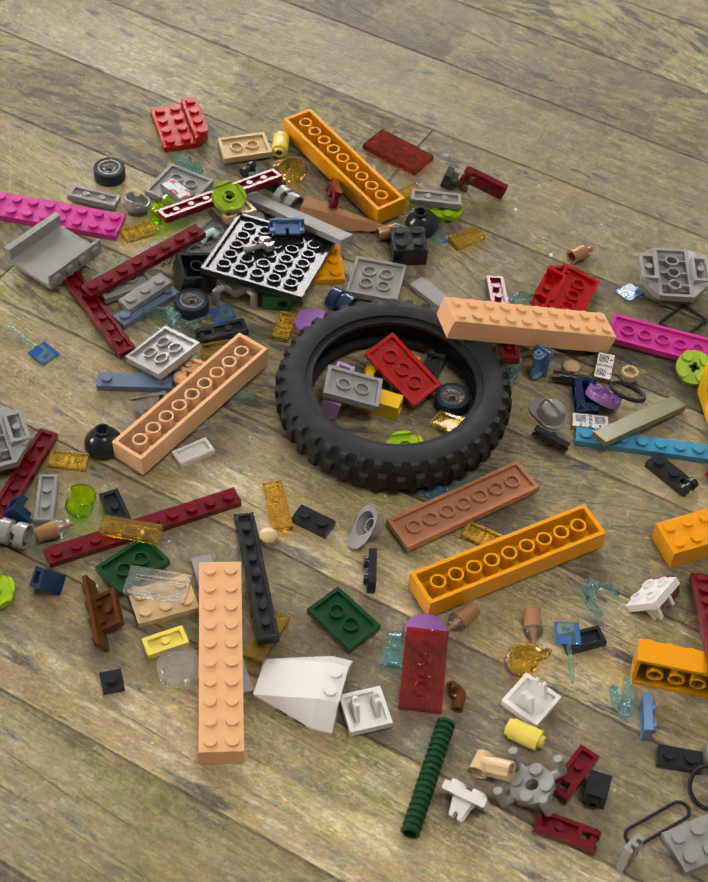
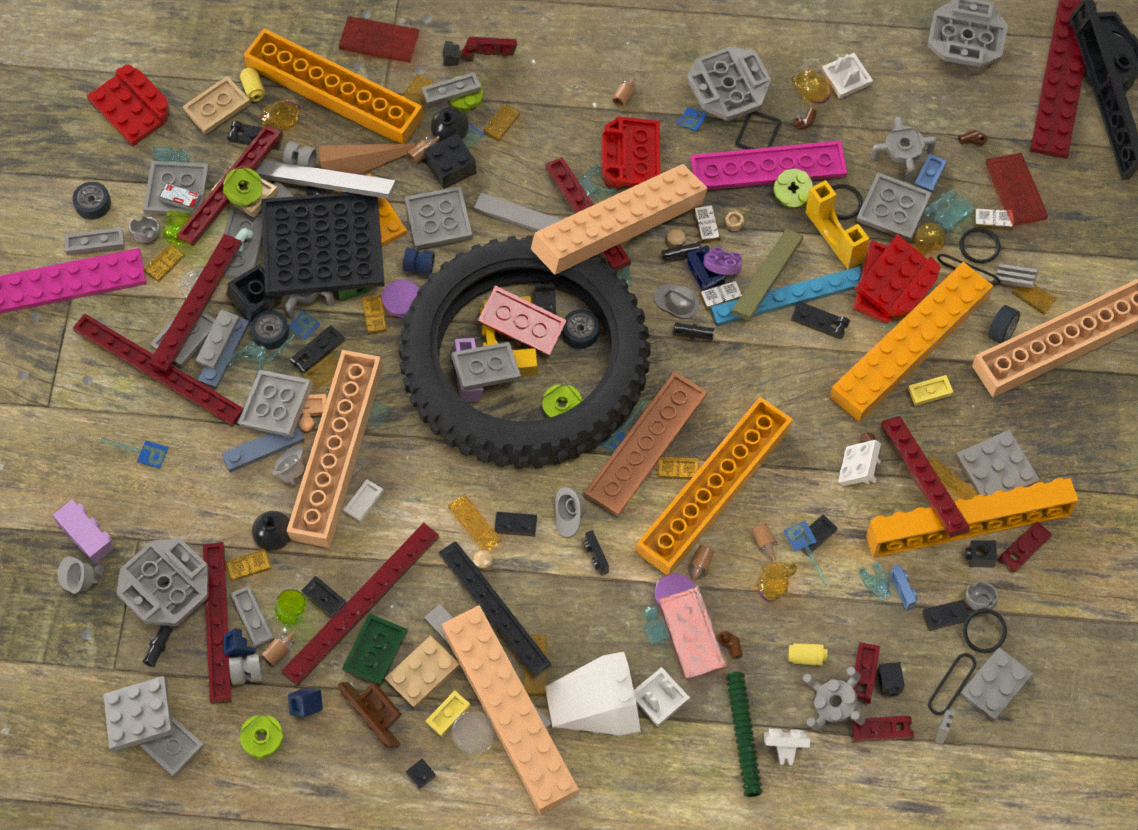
camera: 20 degrees left, 15 degrees up
light grey panel [4,212,102,289] -> none
clear yellow tile [98,514,163,545] -> none
clear piece [122,565,192,605] -> none
light grey bar [243,236,275,253] -> none
medium blue hinge [268,217,305,236] -> none
dark green plate [307,586,381,653] -> none
dark red plate [325,177,343,208] -> none
clear yellow tile [429,411,464,432] -> none
tan piece [468,749,516,781] -> none
white plate [500,672,561,728] -> none
medium blue hinge [529,343,552,380] -> none
clear light blue helmet [578,576,621,617] -> none
black tyre [609,381,646,403] -> none

